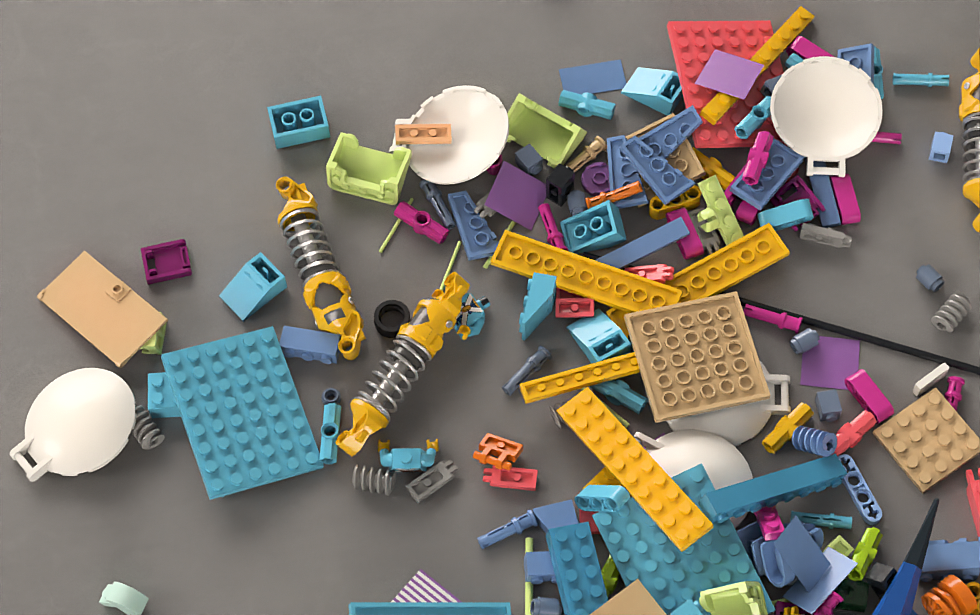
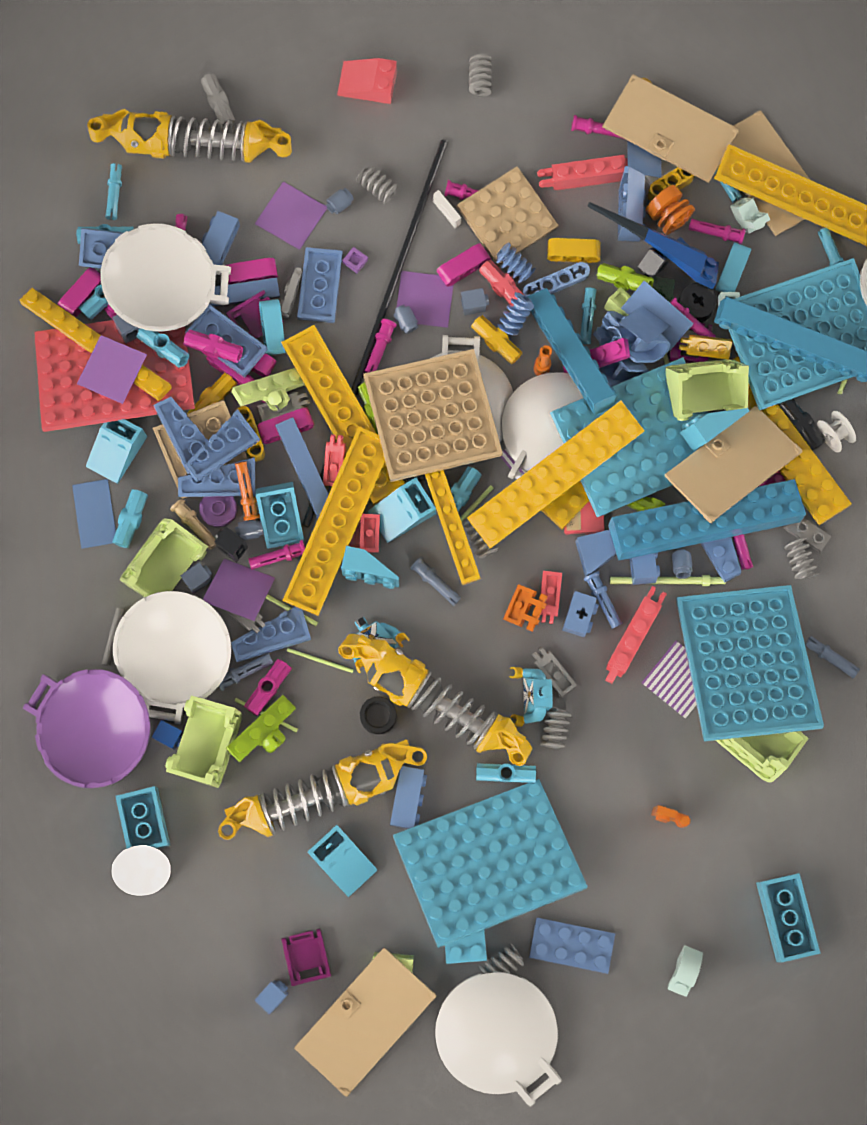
camera: 95 degrees left, 15 degrees up
sand blue plate [321,388,341,405] -> none
light nougat plate [395,124,452,145] -> none
medium azure beam [574,485,630,512] -> none
light blue brick [928,131,954,163] -> none
none -> medium lavender dish [23,669,150,788]
none -> flat silver sticker [112,845,170,895]
none -> blue brick [152,720,183,750]
none -> medium blue brick [202,211,240,265]
none -> lime plate [226,695,296,762]
none -> medium lavender sticker [255,182,327,250]
none -> medium blue brick [255,980,289,1014]
none -> medium blue plate [297,247,343,323]
none -> medium lavender plate [342,247,368,274]
none -> medium blue piece [496,243,536,283]
none -> medium blue plate [529,918,615,974]
none -> orange pin [534,345,552,376]
none -> yellow beam [547,238,601,263]
none -> medium blue brick [562,591,599,637]
none -> coral hinge [605,586,667,684]
none -> orange plate [651,805,690,828]

